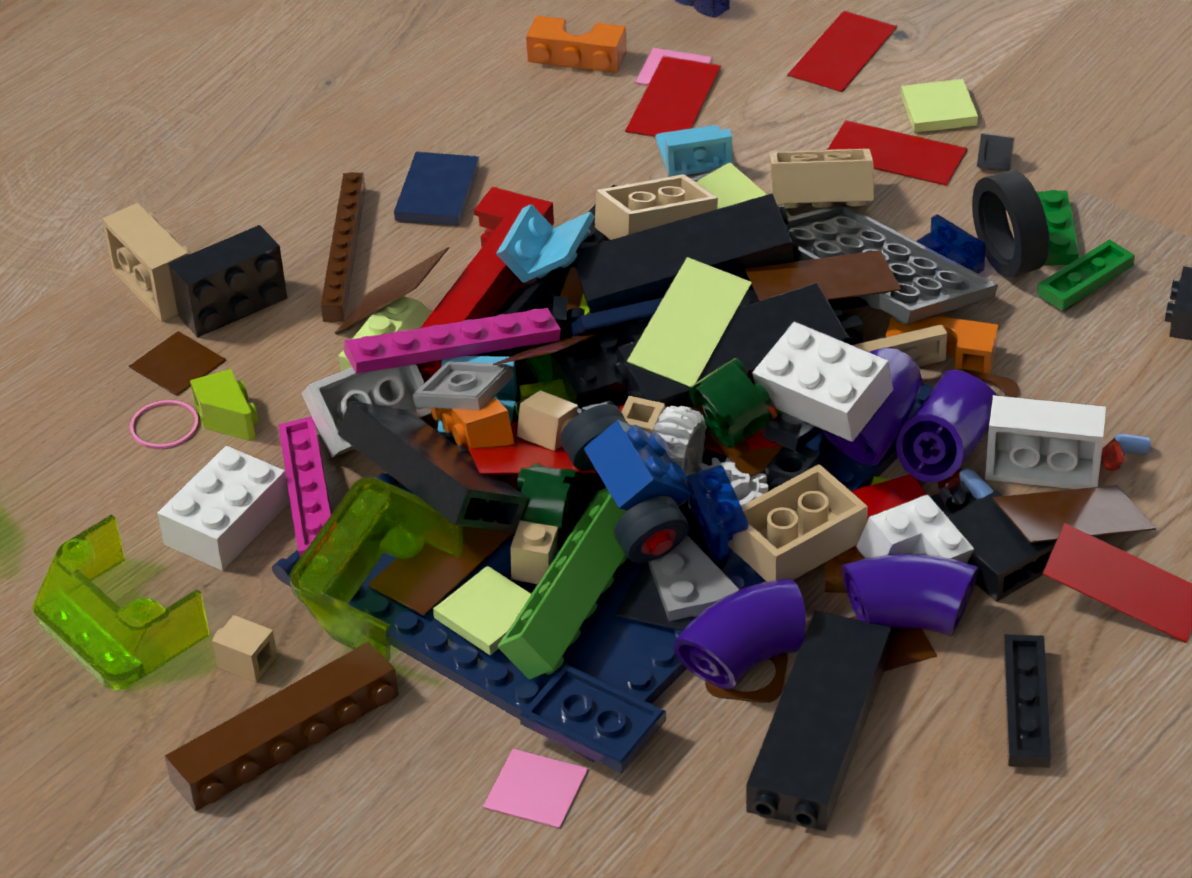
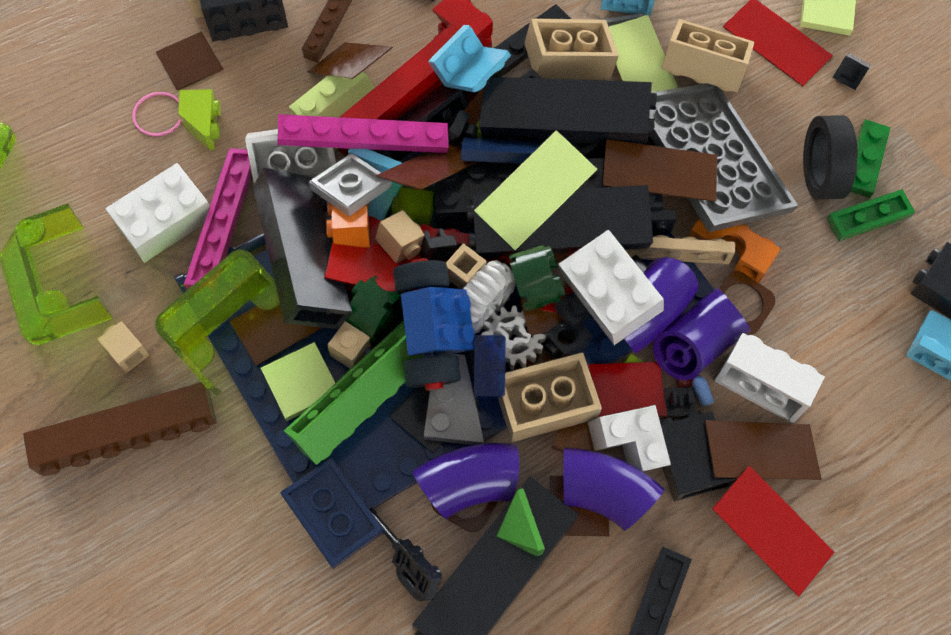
camera: 15 degrees right, 25 degrees up
bright pink piece [483,749,588,829] -> none
clear blue bracket [916,214,986,274] -> none
arm [1101,434,1151,471] -> none
none -> black piece [370,509,442,602]
none -> bright green slope [497,488,545,556]

